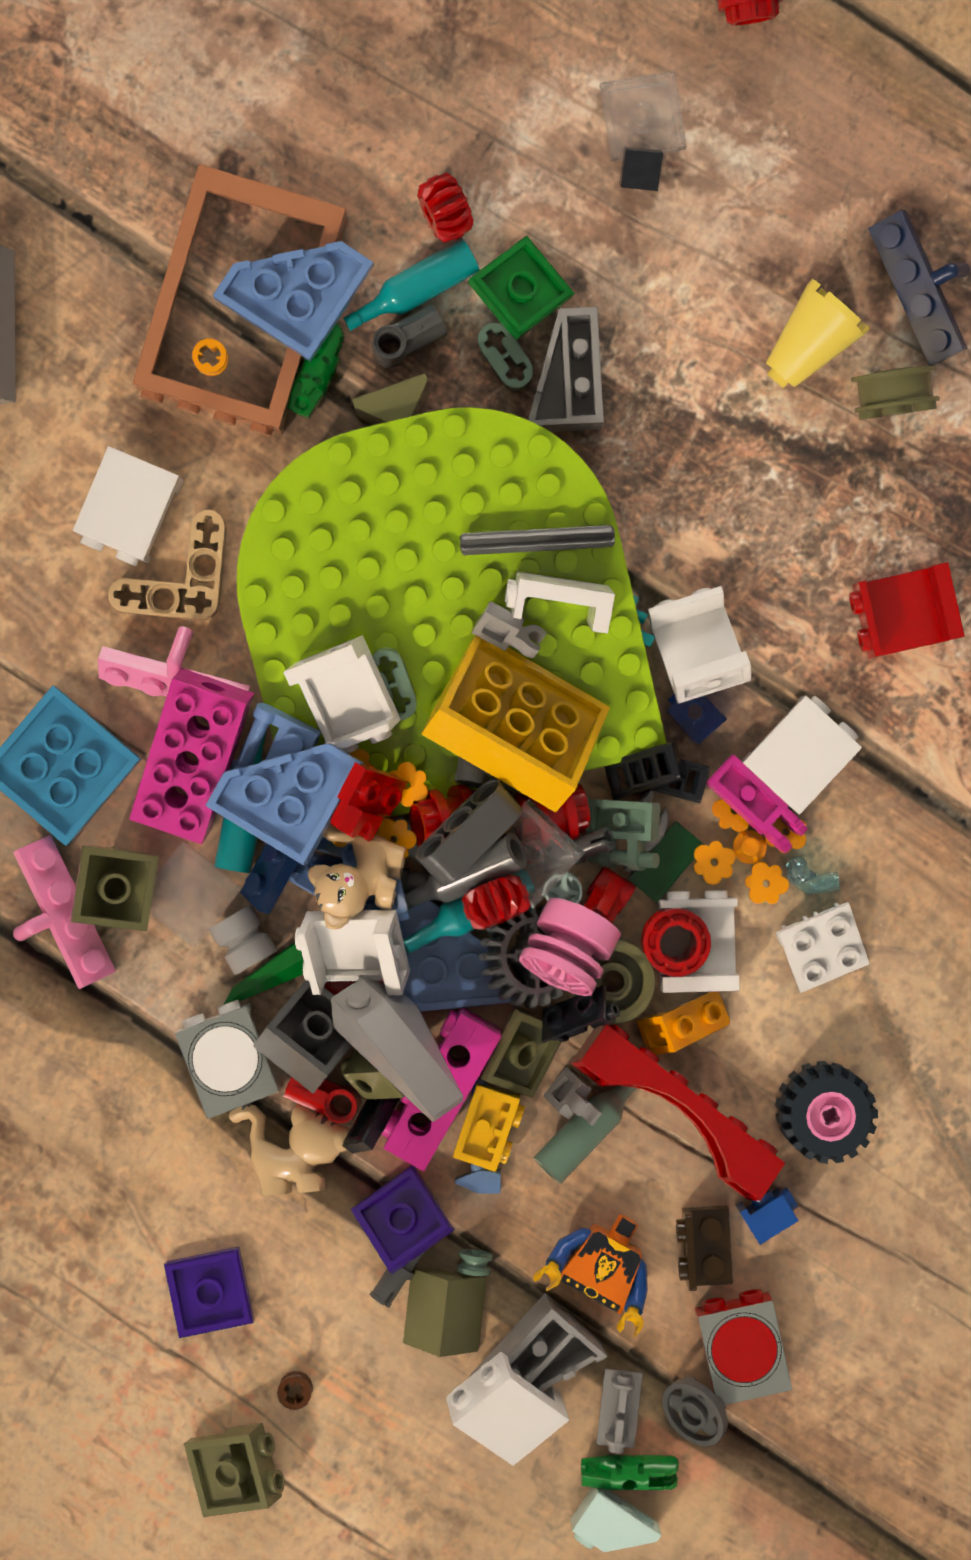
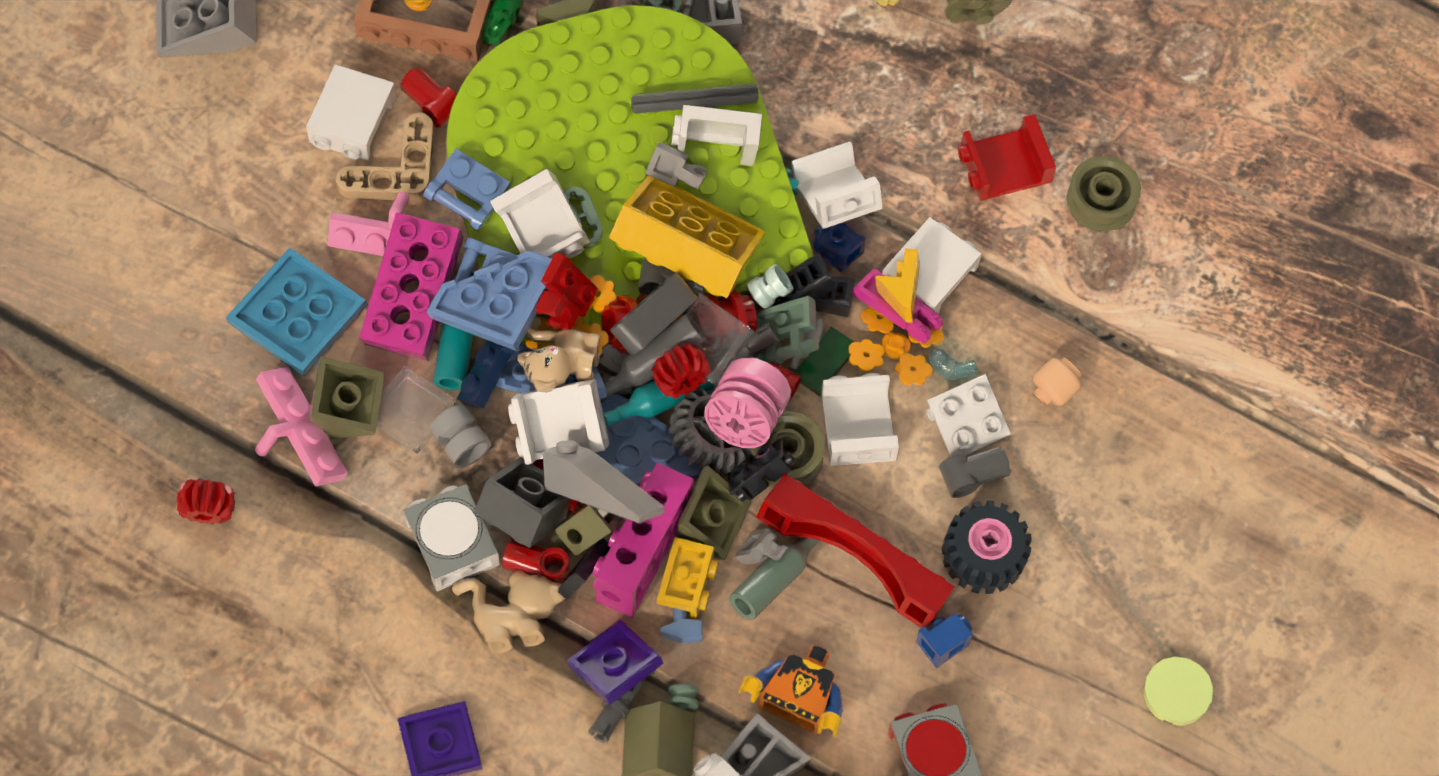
camera: 10 degrees left, 25 degrees down
green bar [224,942,304,1004] -> none
light orange bracket [636,991,730,1055] -> none
red piece [641,908,711,977] -> none
dark brown bracket [676,1205,733,1291] -> none
none -> red piece [400,67,457,128]
none -> medium blue plate [423,148,510,231]
none -> light aqua wheel [747,264,793,309]
none -> yellow slope [875,248,920,323]
none -> dark grey piece [939,447,1011,498]
none -> light nougat head [1033,357,1082,406]

